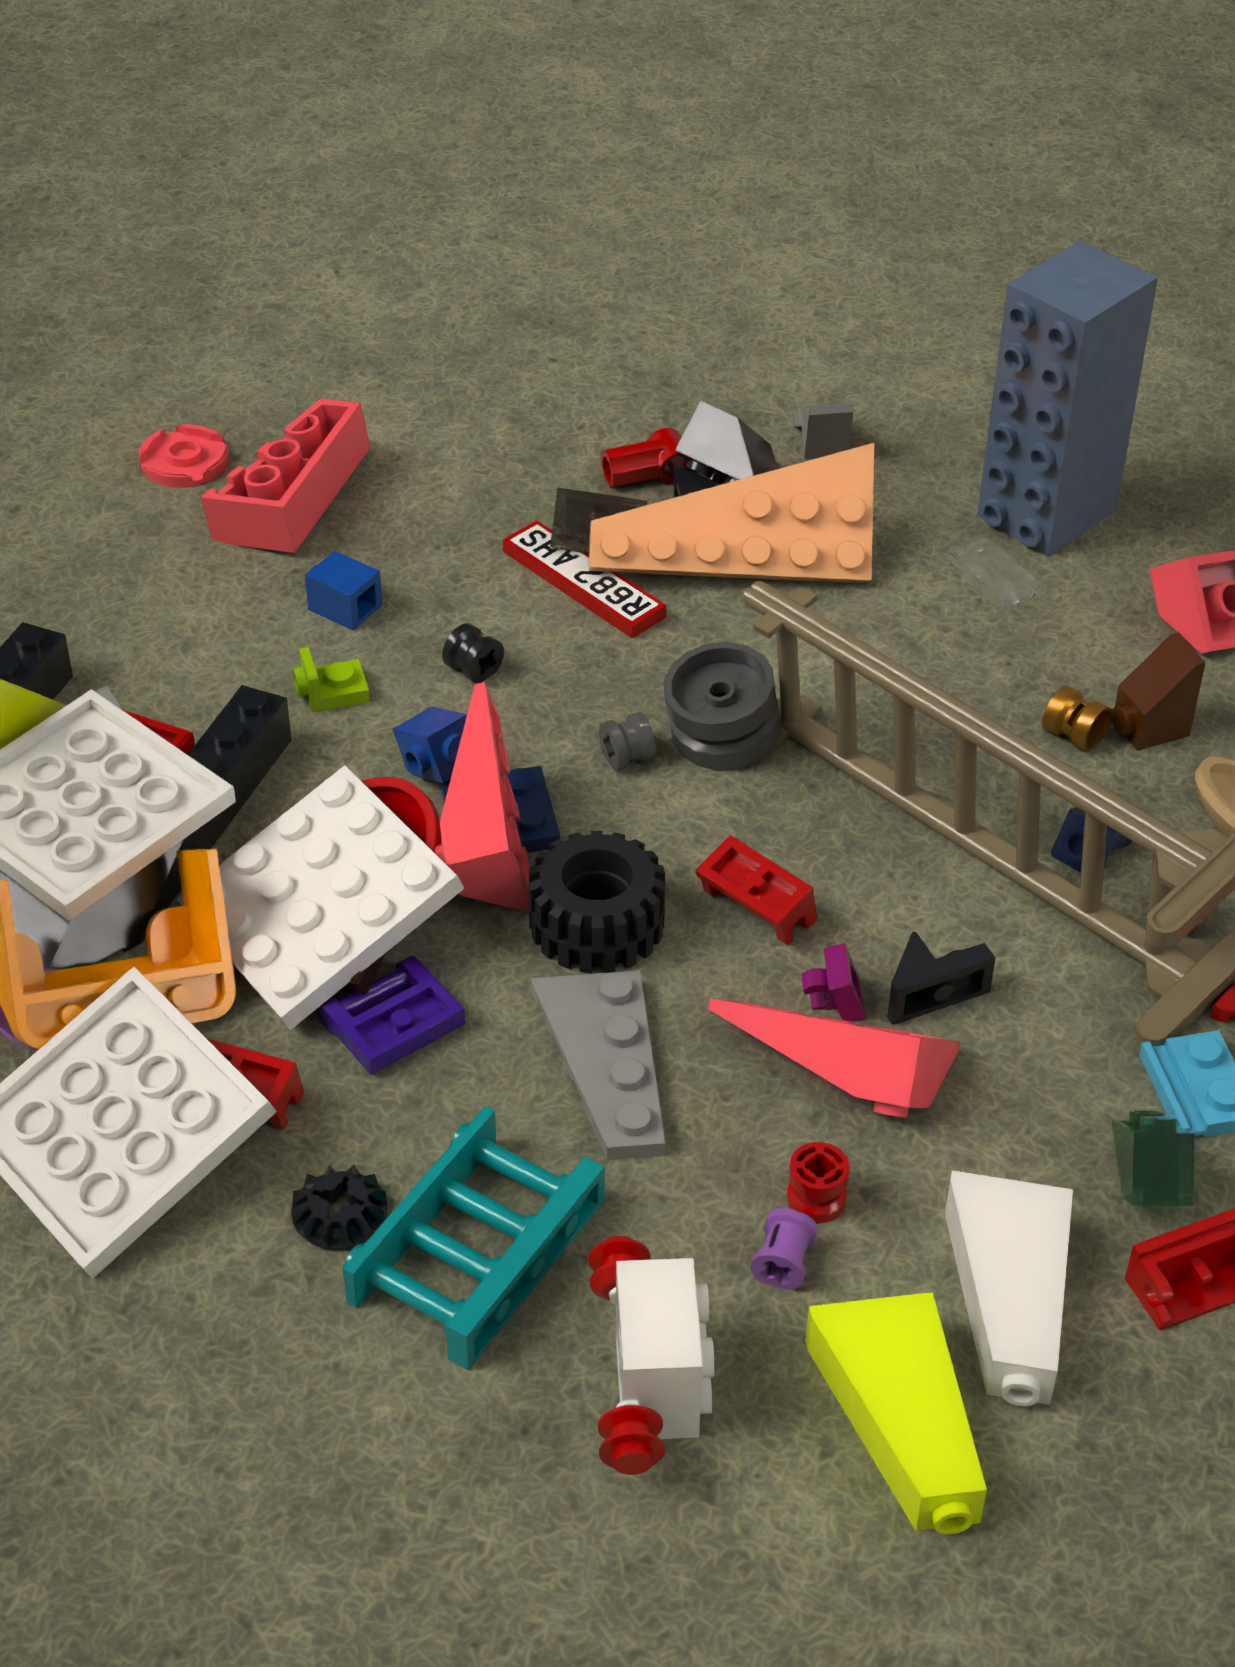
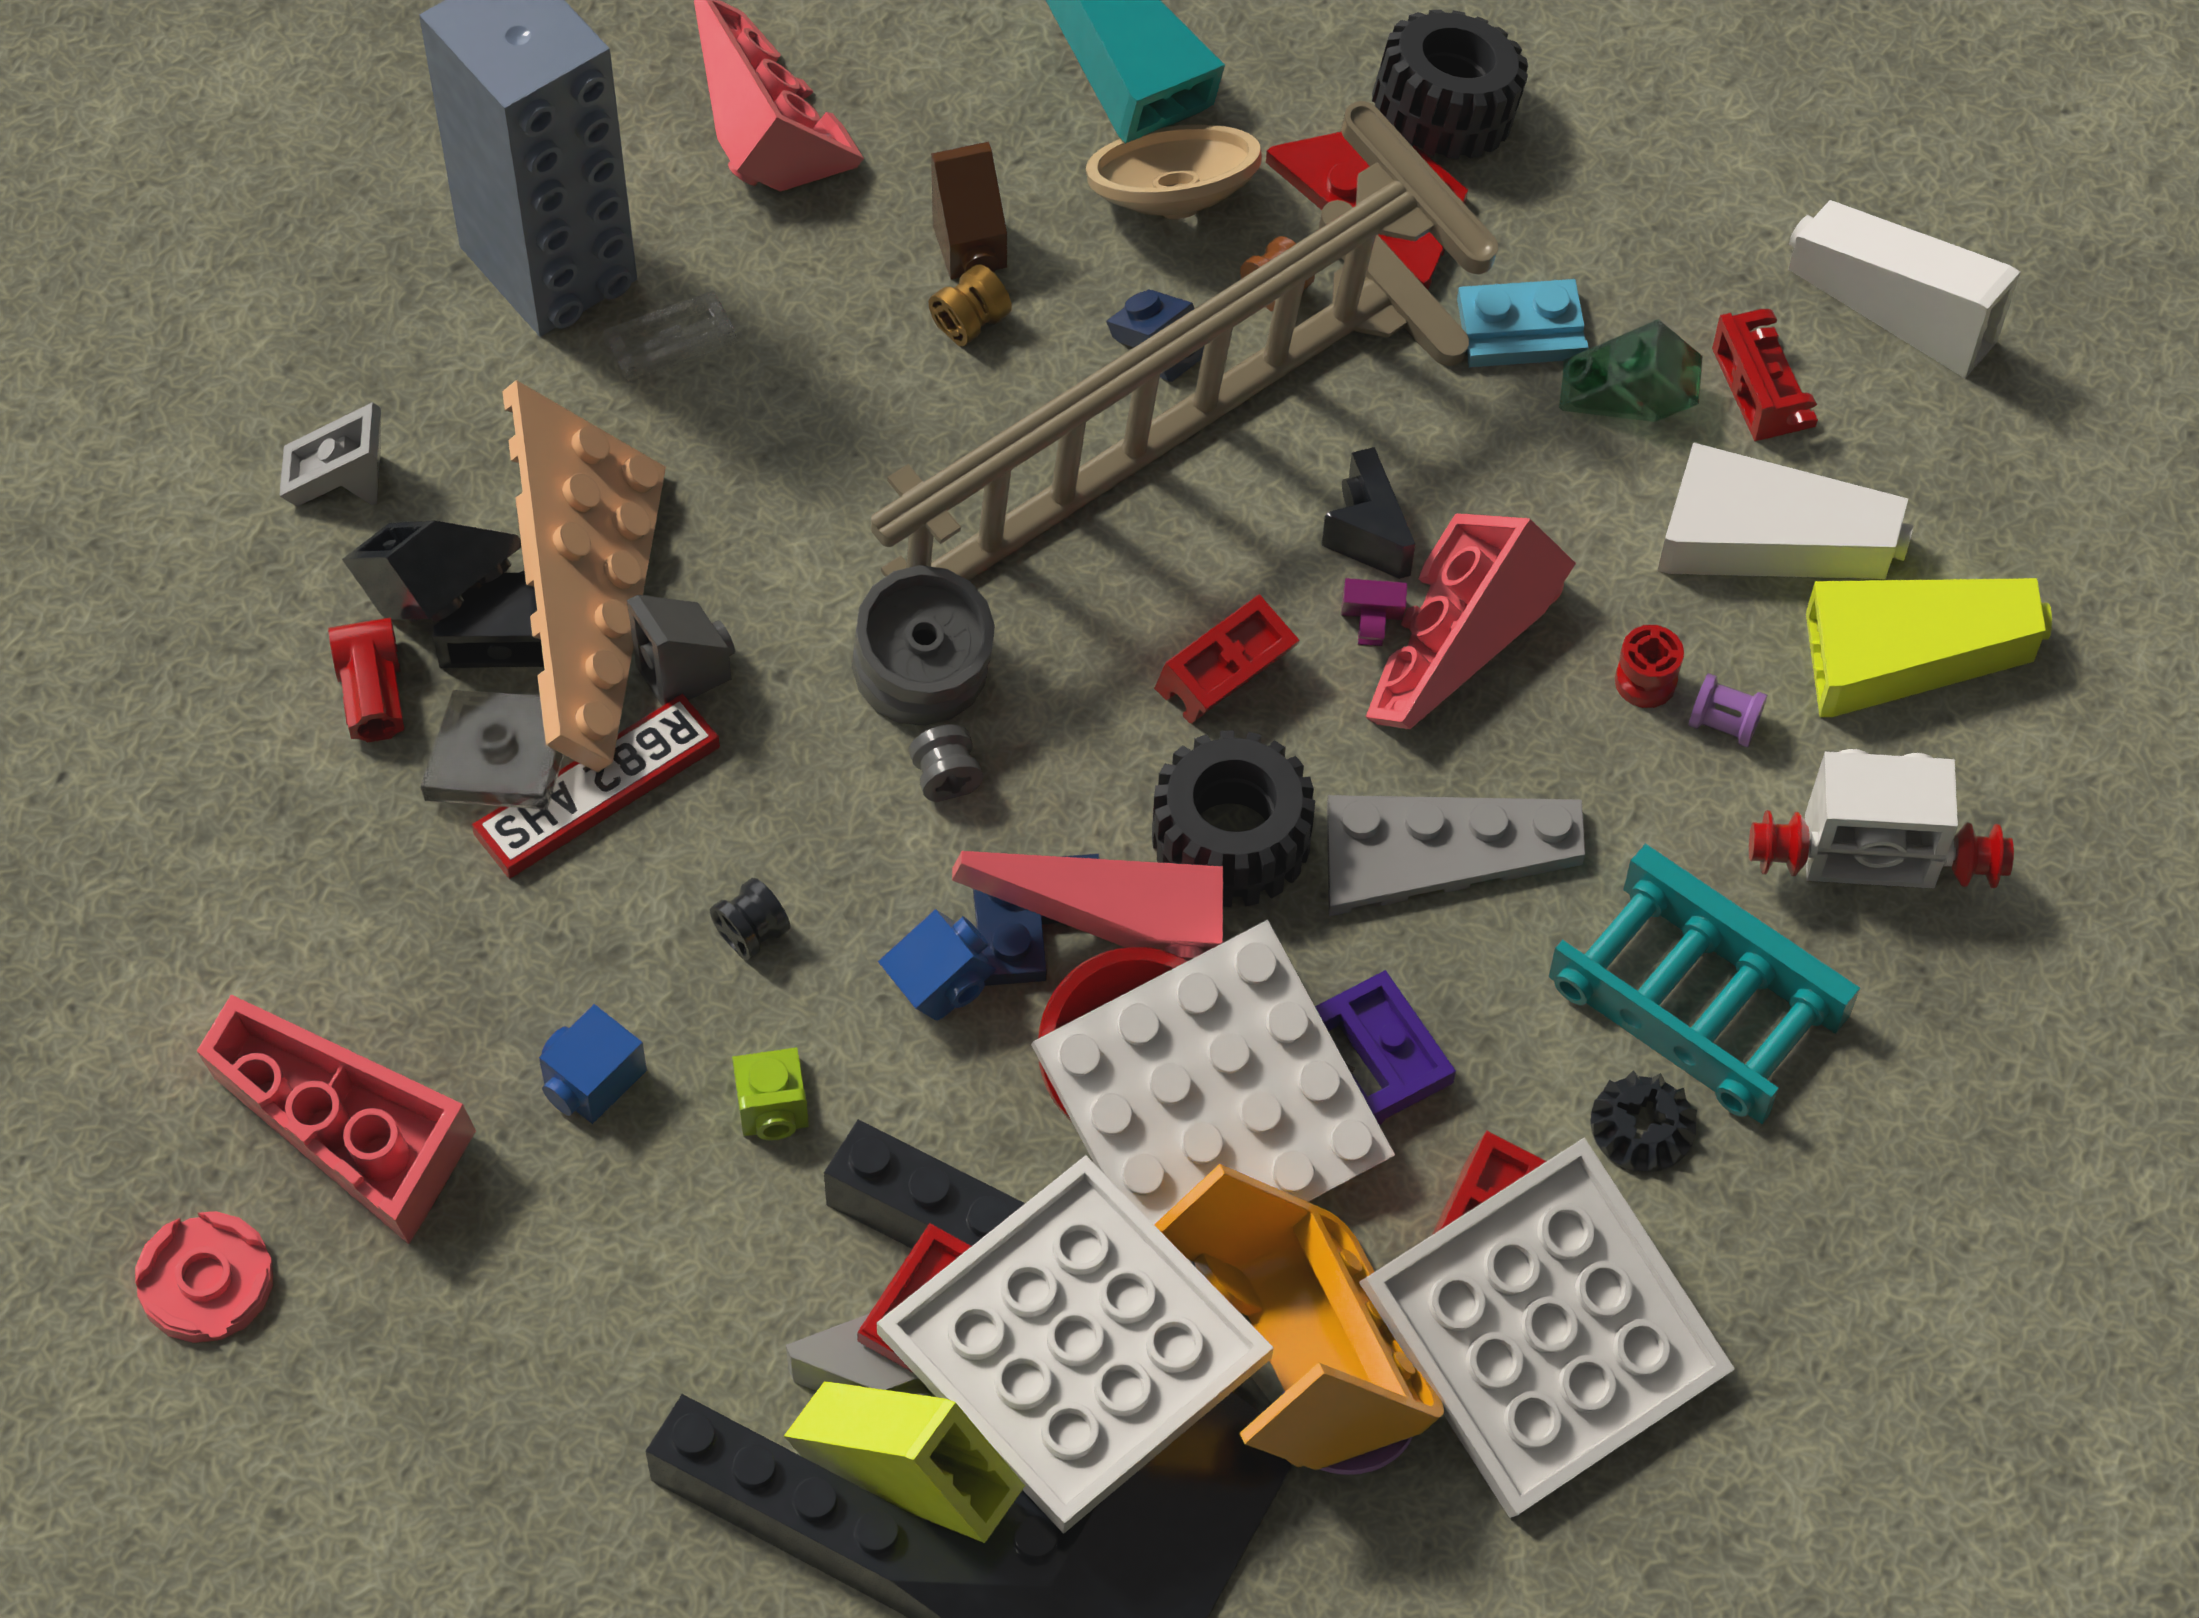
camera: 85 degrees left, 15 degrees up
none -> dark grey slope [627,595,735,706]

